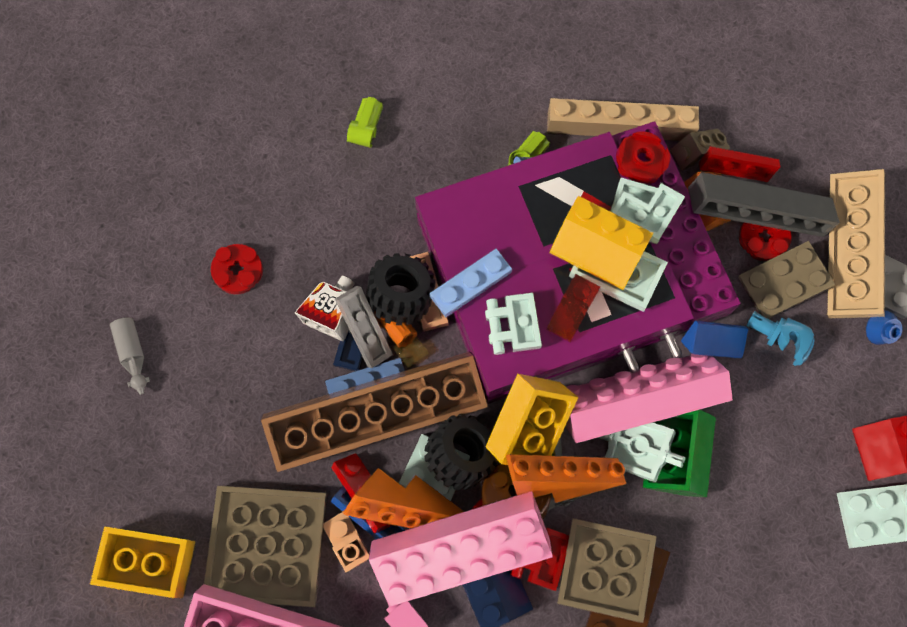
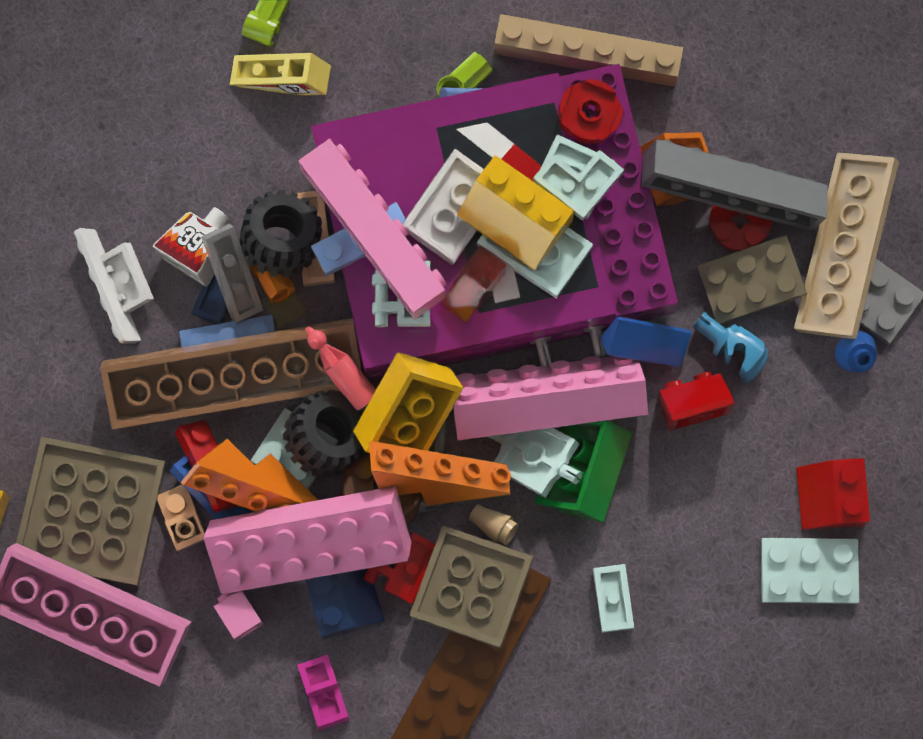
camera: 10 degrees right, 5 degrees up
red plate [211,244,263,295] -> none
dark tan bracket [670,129,730,170] -> none
red plate [699,146,781,182] -> none
none -> white bracket [74,228,154,344]
none -> light yellow slope [229,53,331,95]
none -> bright pink brick [298,138,447,320]
none -> coral wheel [305,326,376,410]
none -> white tile [403,149,484,265]
none -> tan cone [469,504,518,546]
none -> light aqua plate [593,564,634,633]
none -> red slope [658,371,735,432]

